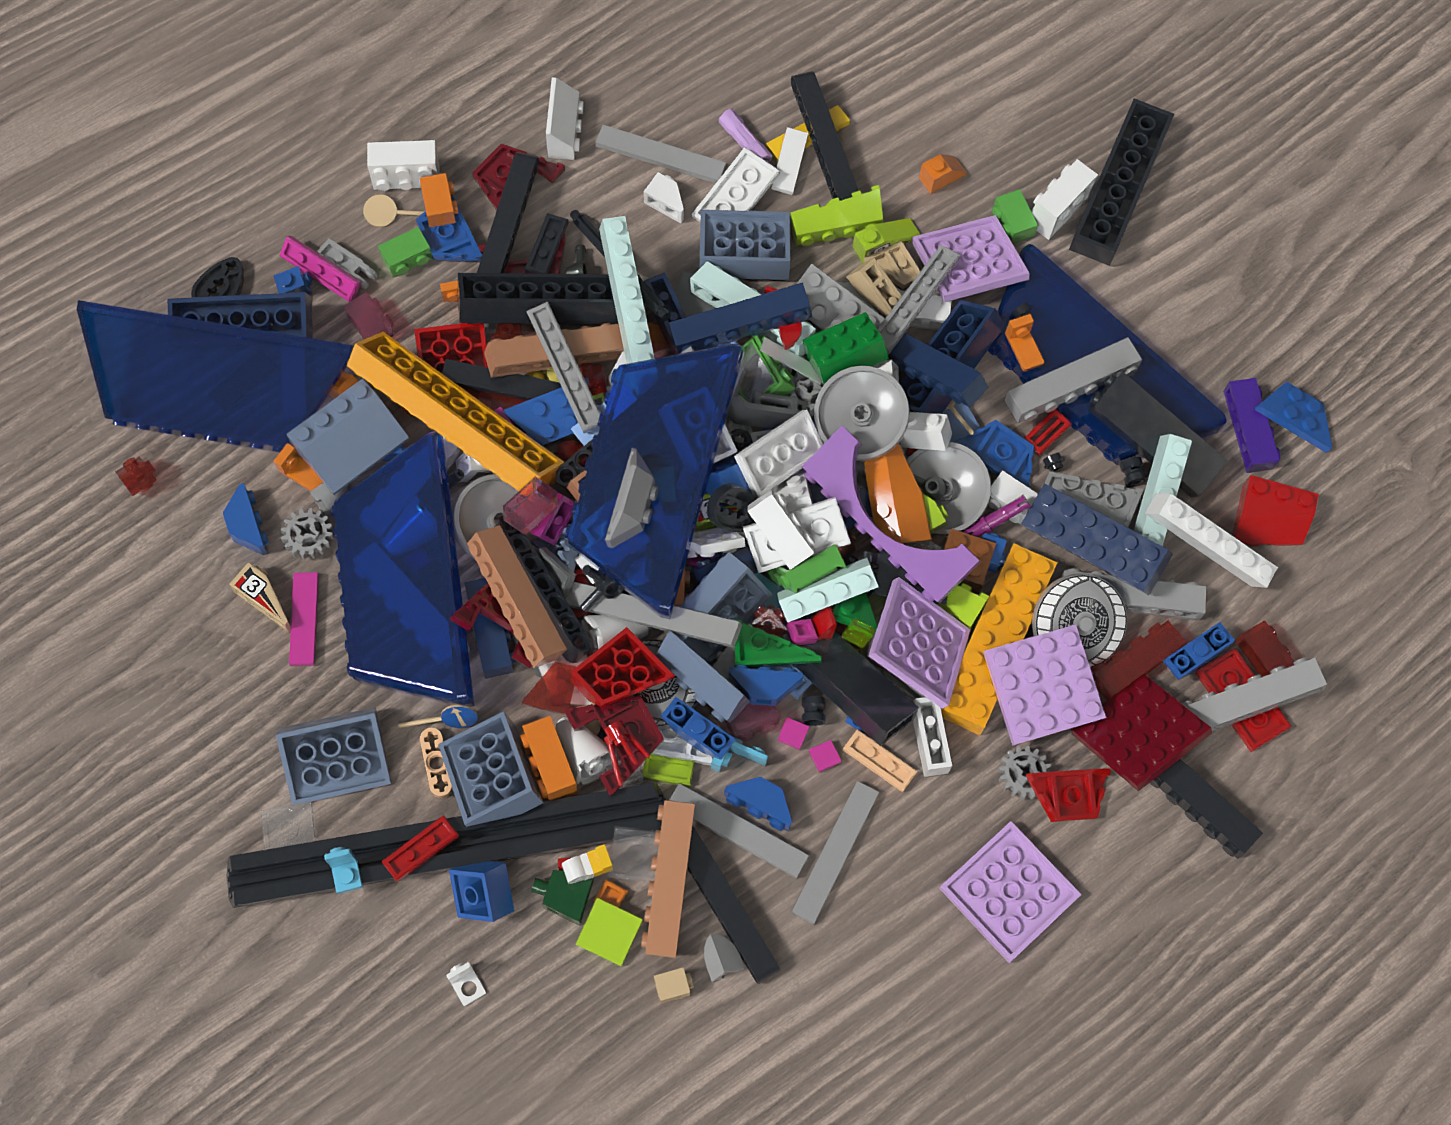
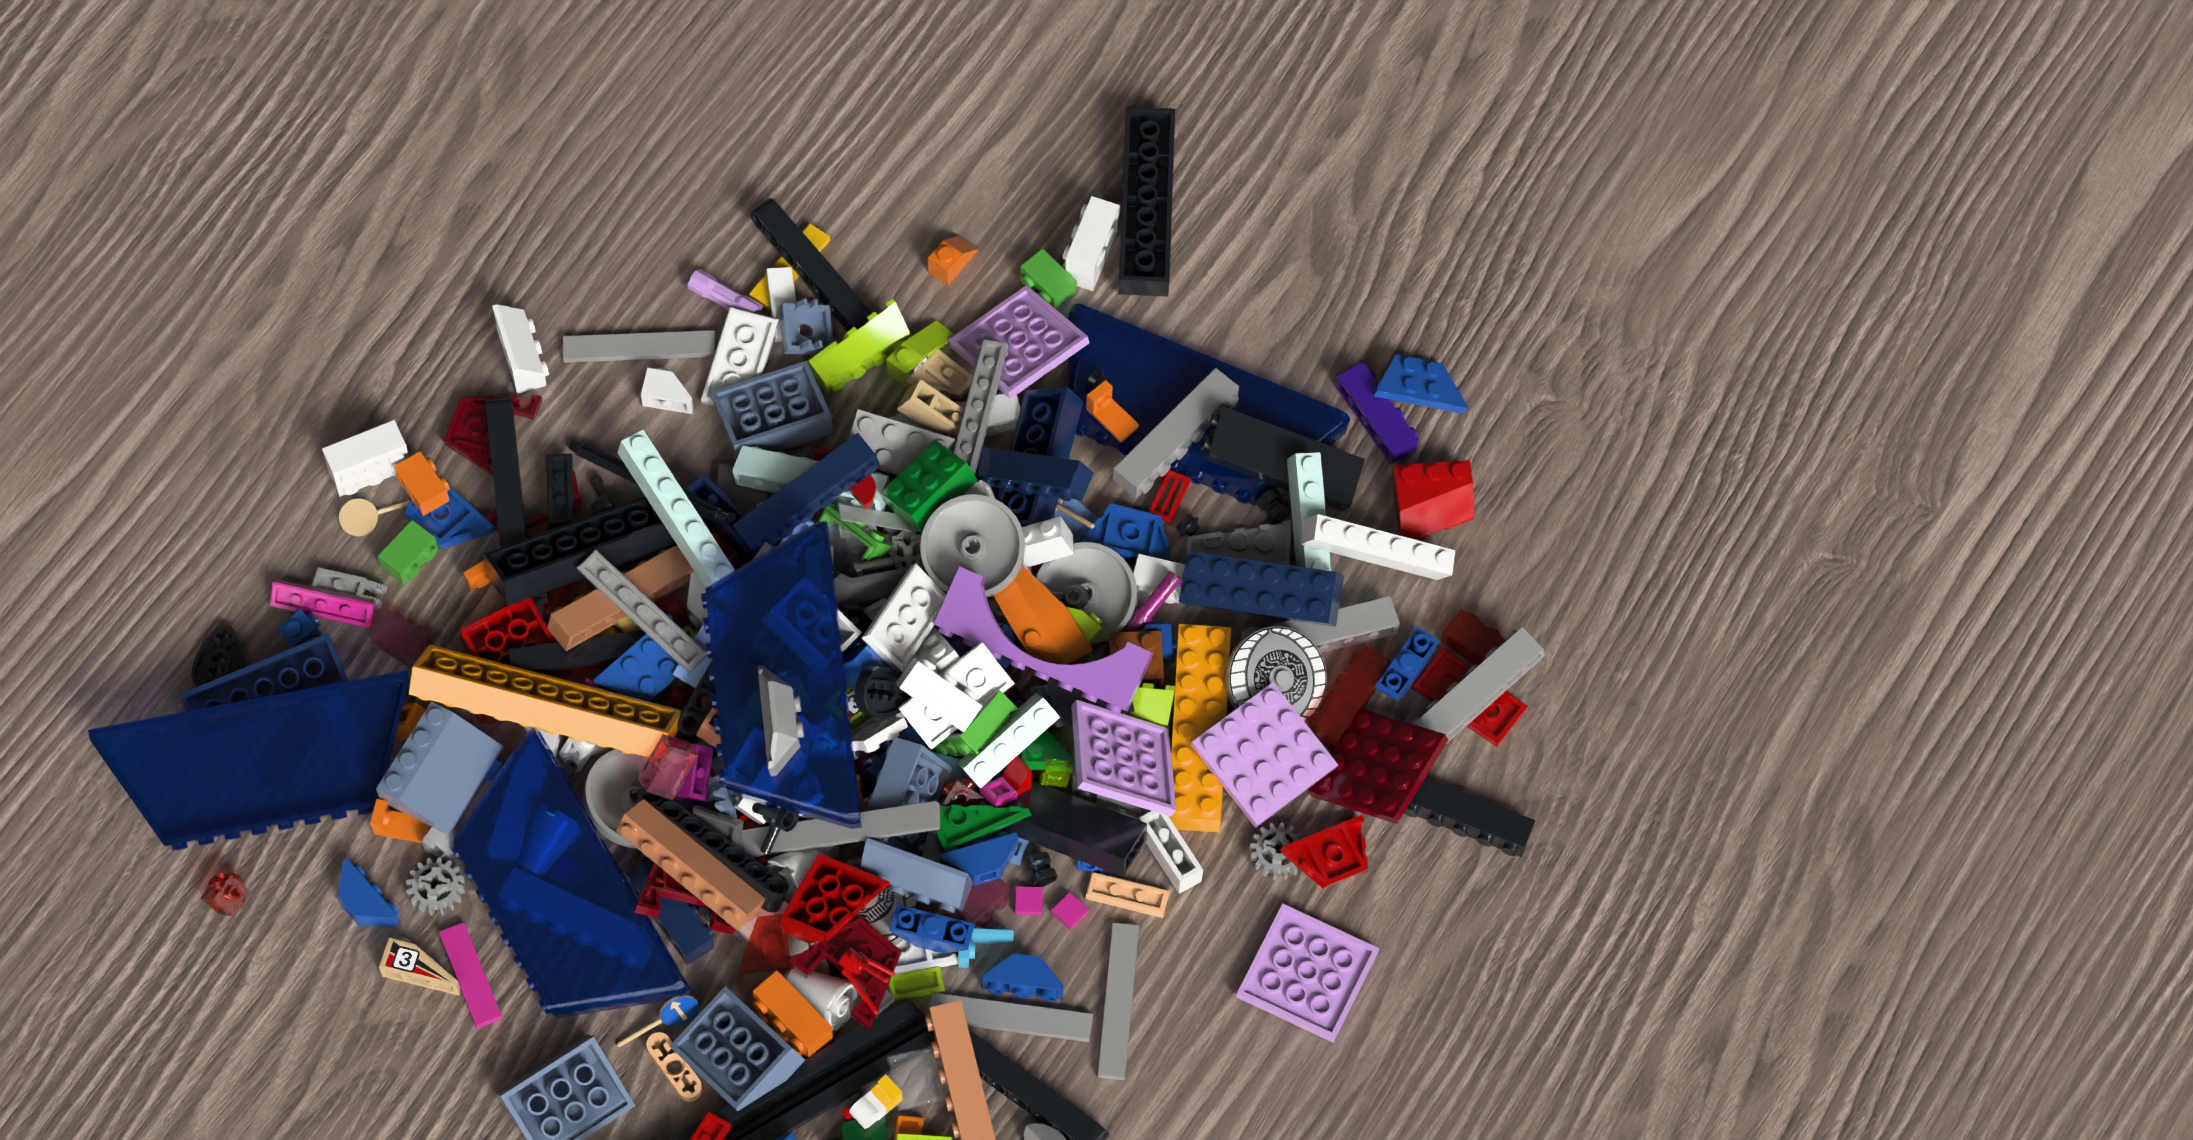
camera: 20 degrees left, 5 degrees down
none -> sand blue piece [779,299,833,355]

